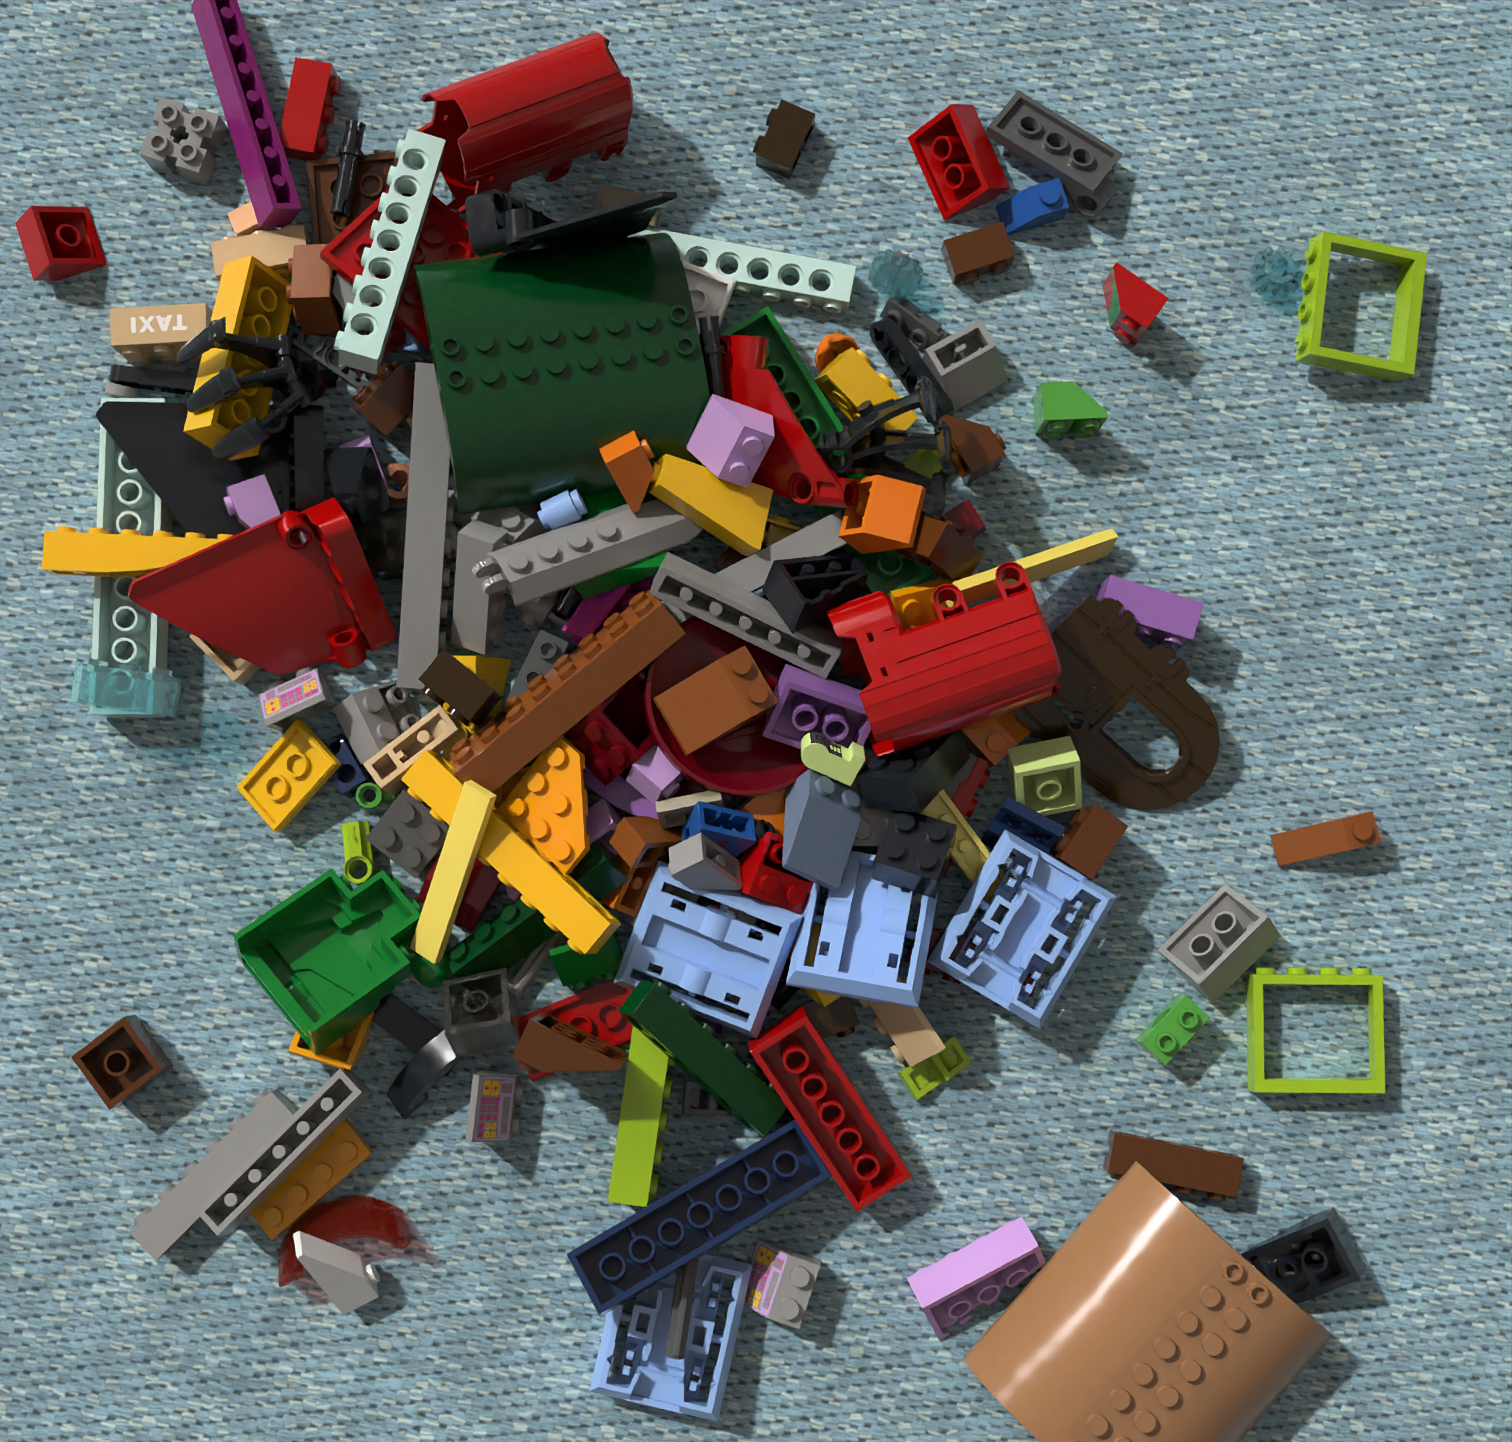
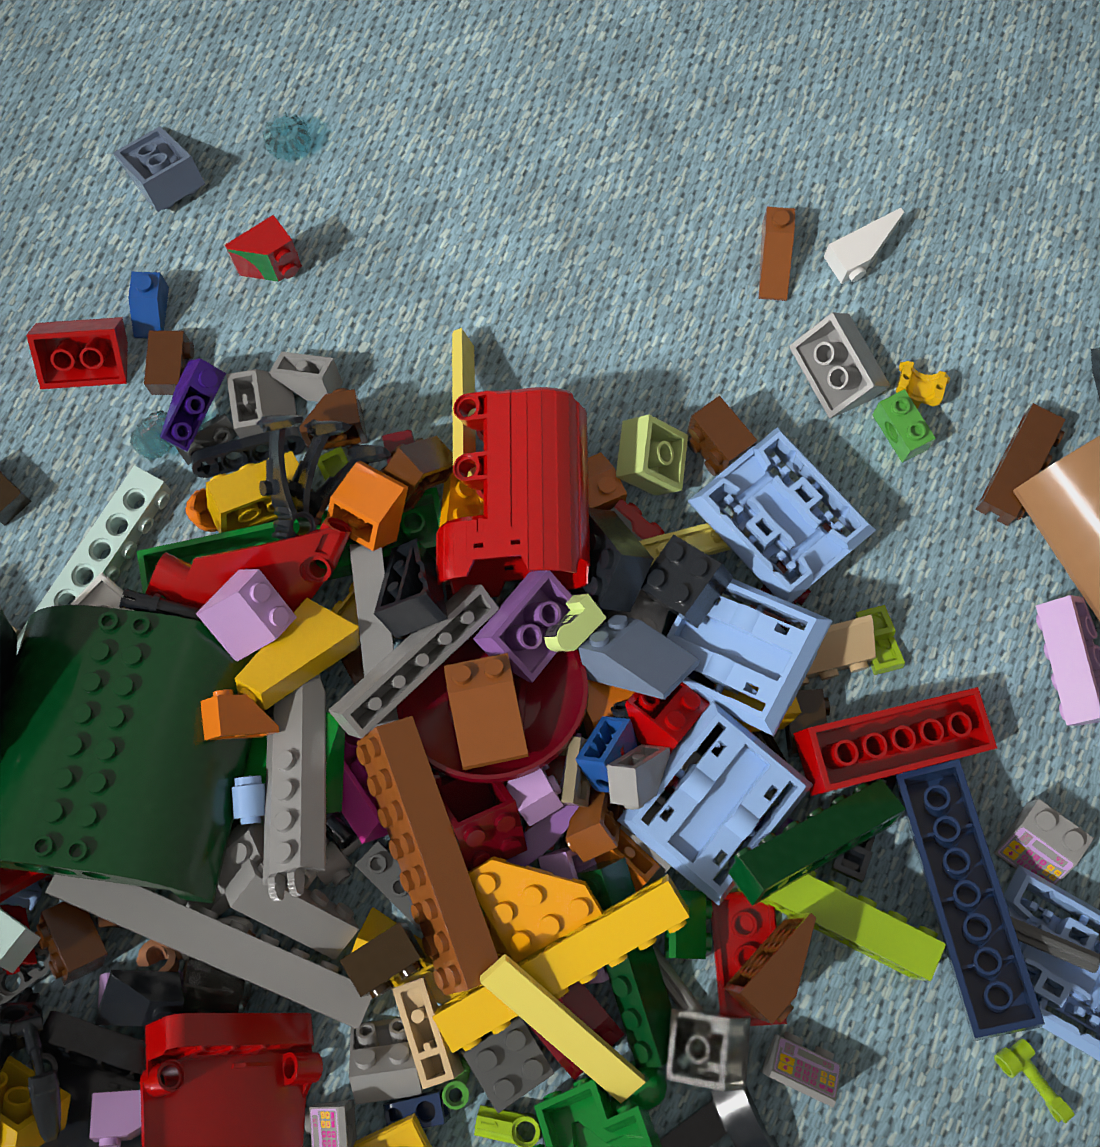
camera: 70 degrees left, 10 degrees down
dark blue slope [980,796,1065,859] -> none
dark grey hinge [985,90,1123,218] -> none
dark brown door [1011,593,1220,810] -> none
bright green slope [1033,381,1108,439] -> none
medium lavender brick [1096,575,1204,651] -> none
lime window [1246,967,1385,1093] -> none
lime window [1294,231,1427,381] -> none
none -> sand blue slope [113,126,205,212]
none -> dark purple slope [160,358,226,452]
none -> light grey slope [270,351,343,402]
none -> white slope [824,208,904,284]
none -> yellow piece [896,361,950,409]
none -> lime brick [994,1038,1075,1124]

